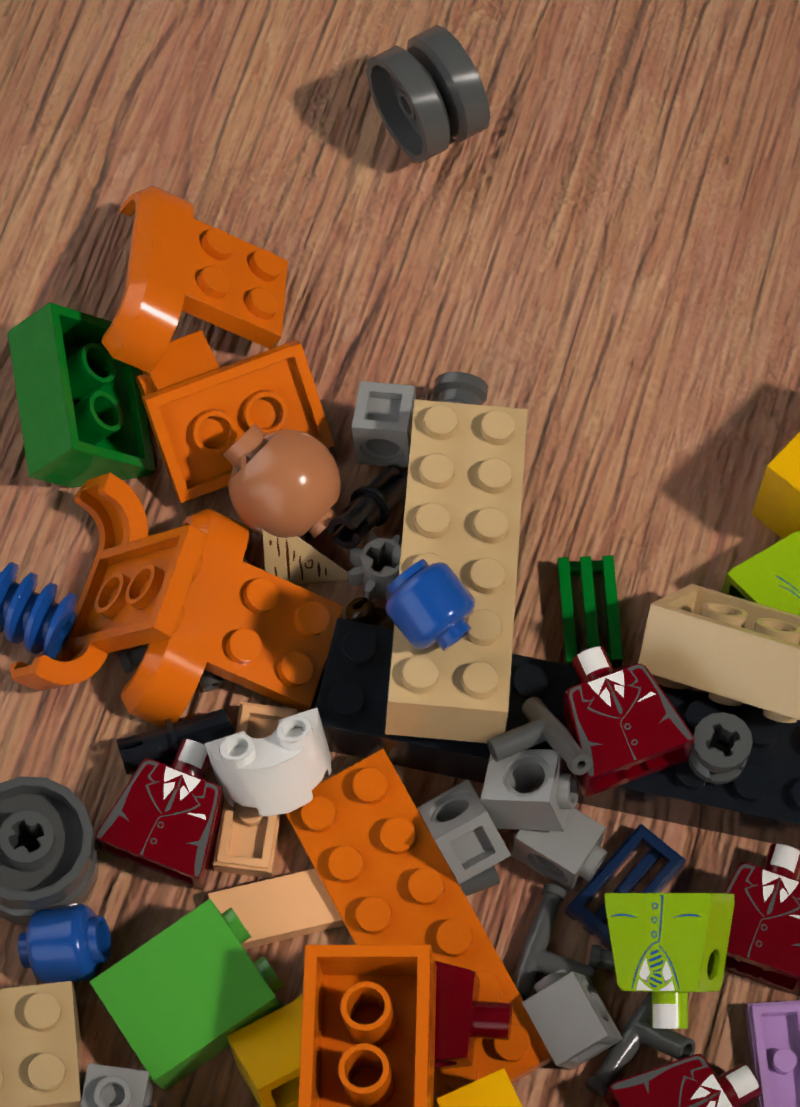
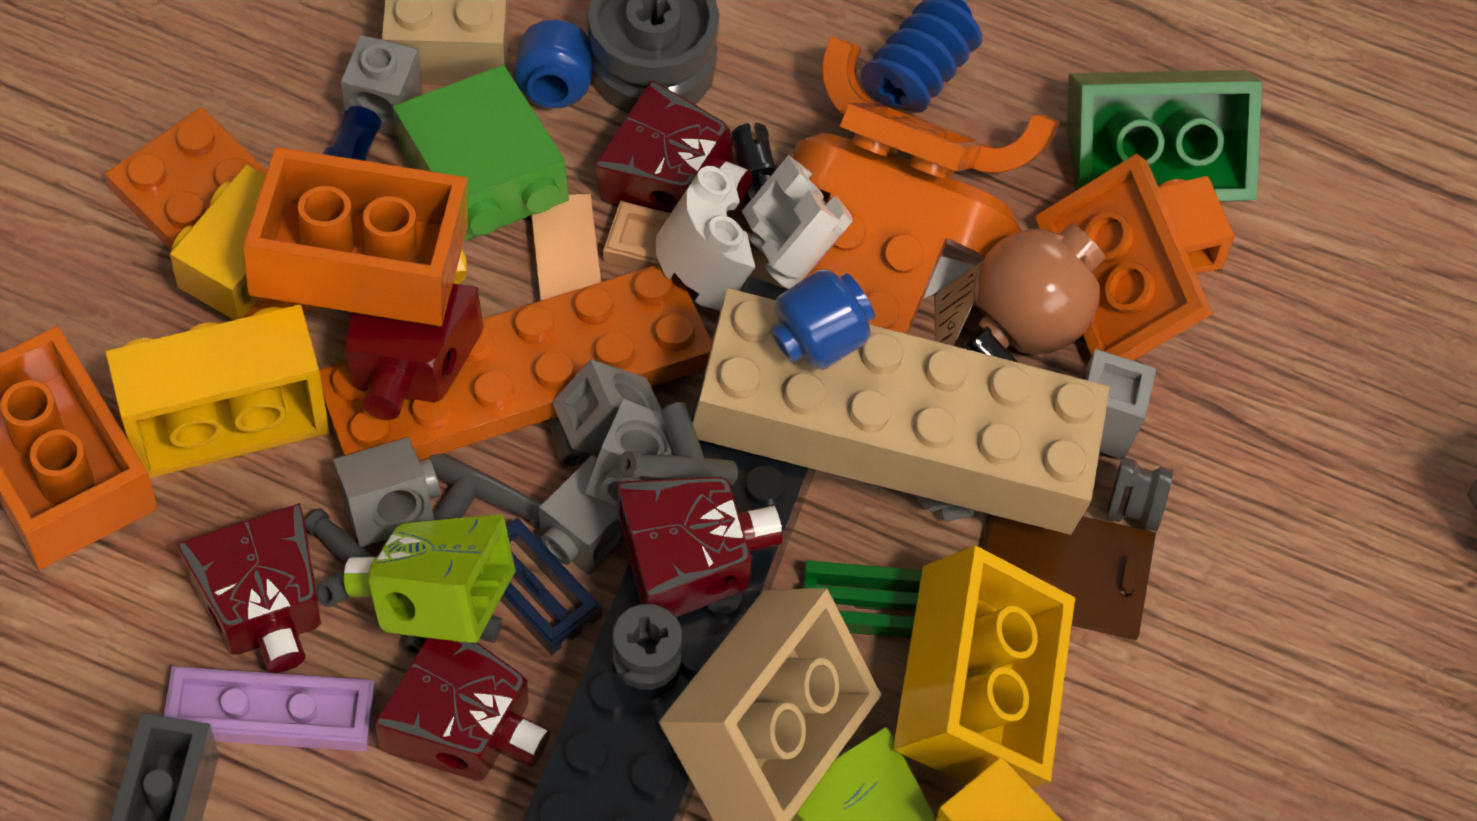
camera: 95 degrees right, 5 degrees down
orange piece [102,186,288,373] -> none
none -> white cylinder [742,155,853,289]
none -> yellow brick [893,545,1075,788]
none -> reddish brown container [982,514,1156,640]

